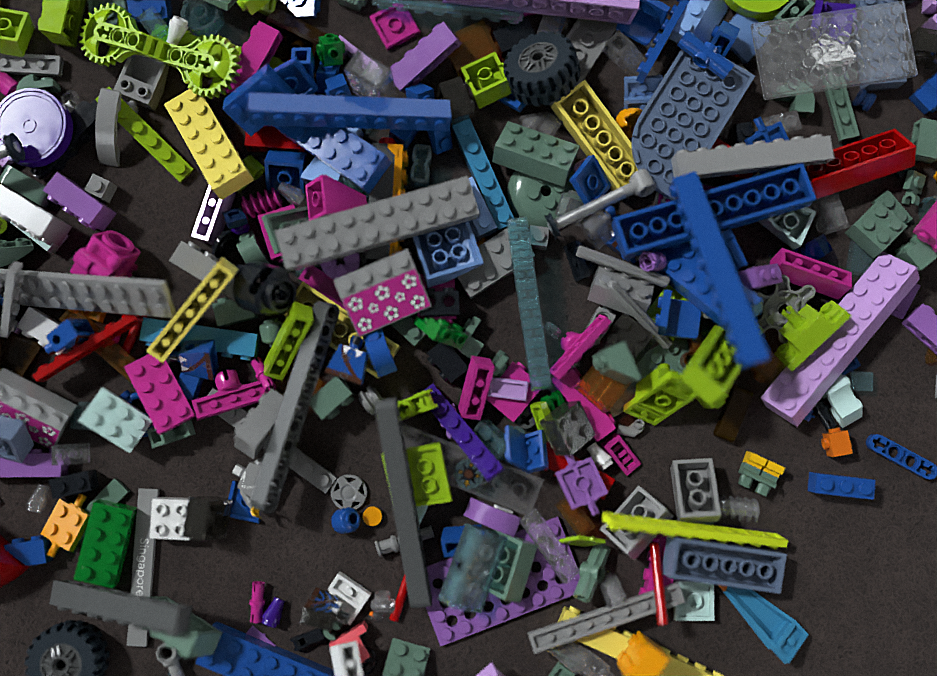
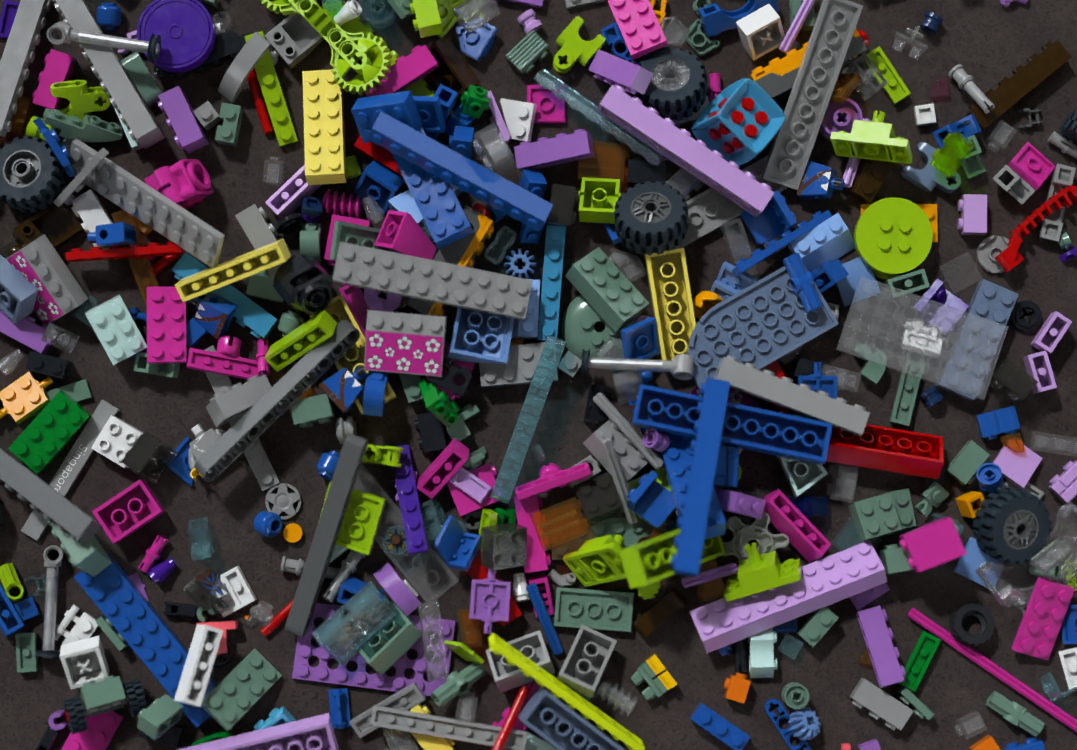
camera: 30 degrees right, 0 degrees up
sand green slope [592,341,641,385] -> none
none -> dark pink brick [92,479,166,544]
none -> clear light blue brick [188,517,214,561]
none -> sand green brick [215,103,243,147]
none -> red piece [247,68,273,134]
none -> clear brick [262,157,286,186]
none -> blue head [316,451,340,481]
none -> light grey pin [322,549,366,603]
none -> blue hinge [328,688,351,729]
none -> light grey plate [350,682,426,738]
none -> white wing [500,98,537,141]
none -> medium blue gear [504,248,536,279]
none -> blue axle [526,583,563,655]
none -> sand green plate [554,587,634,632]
none -> medium lavender axle [681,563,738,588]
none -> sand green wheel [781,682,809,709]
none -> medium blue gear [788,707,821,740]
none -> sand green brick [796,607,838,647]

